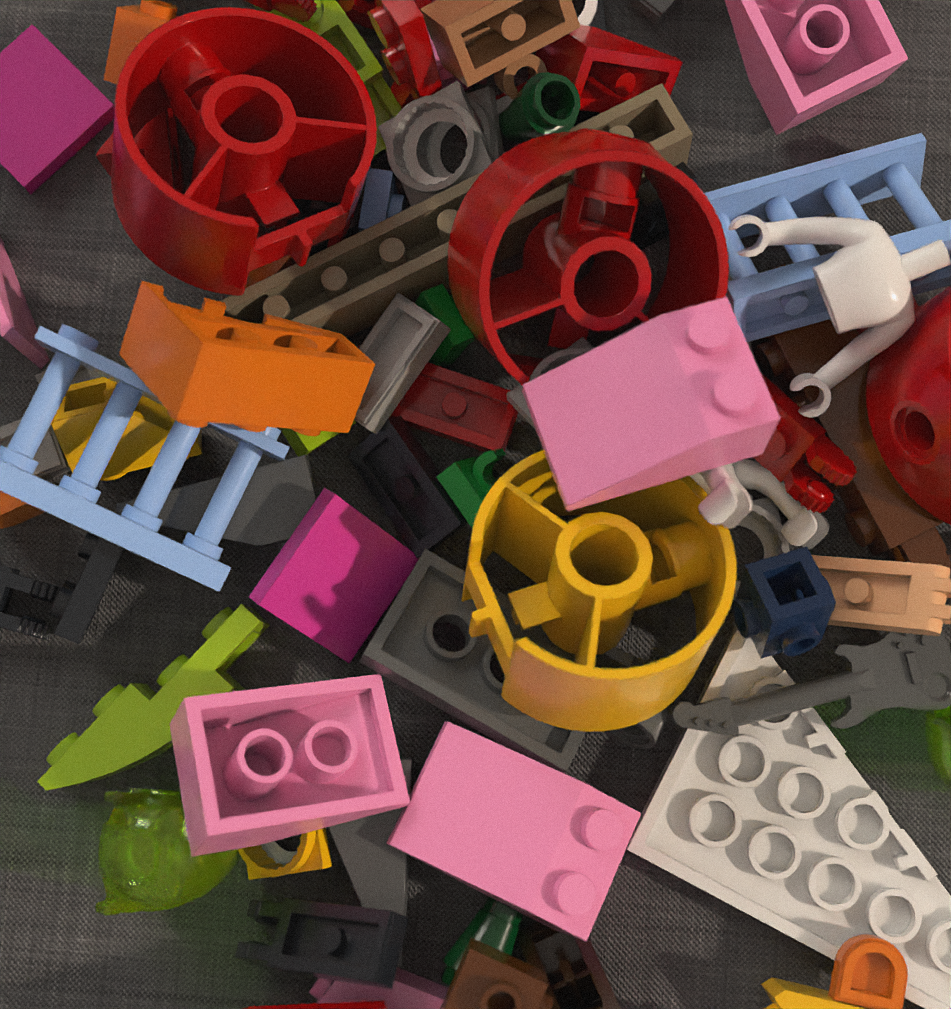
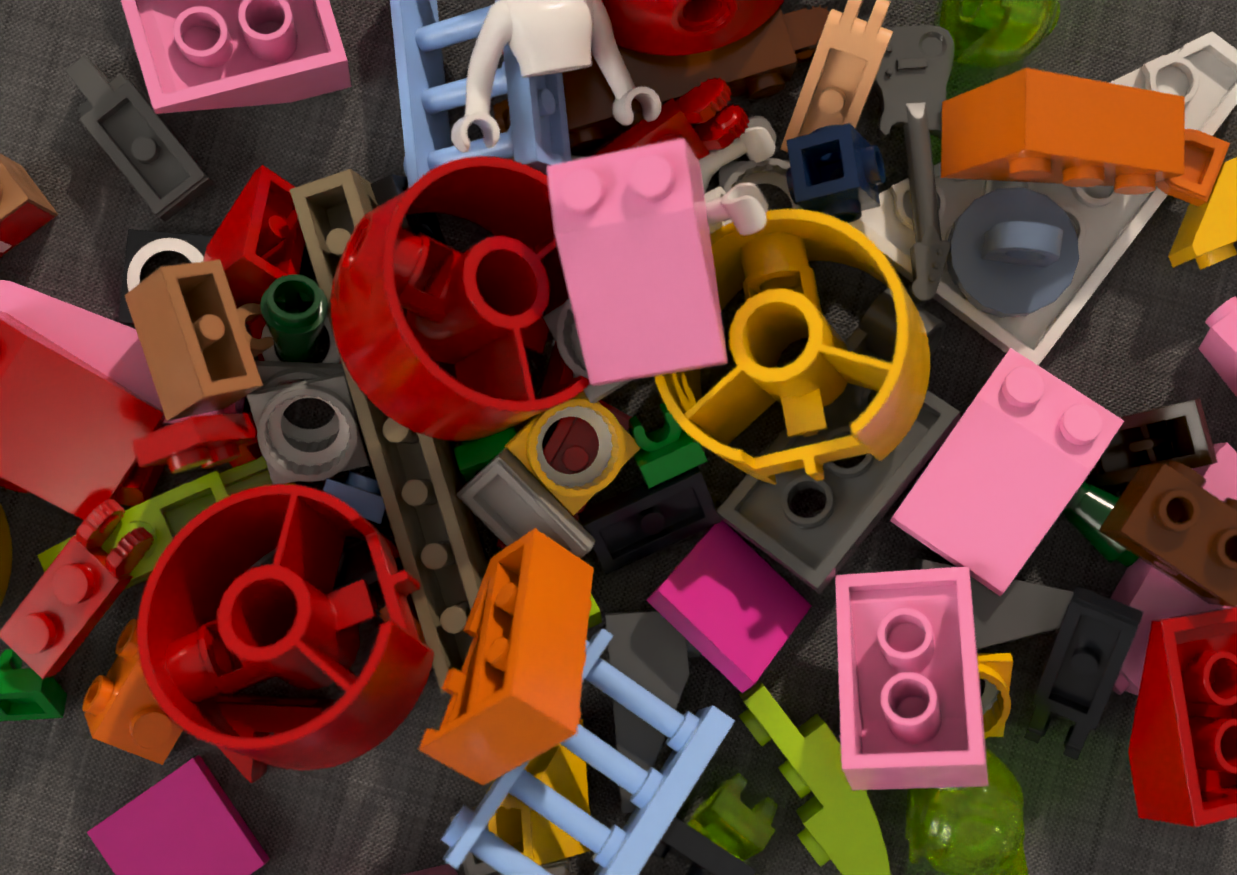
camera: 80 degrees left, 5 degrees up
none -> yellow piece [505,377,640,516]
none -> clear neon green tile [687,773,778,861]
none -> orange wedge [941,68,1185,195]
none -> sand blue tile [947,187,1079,317]

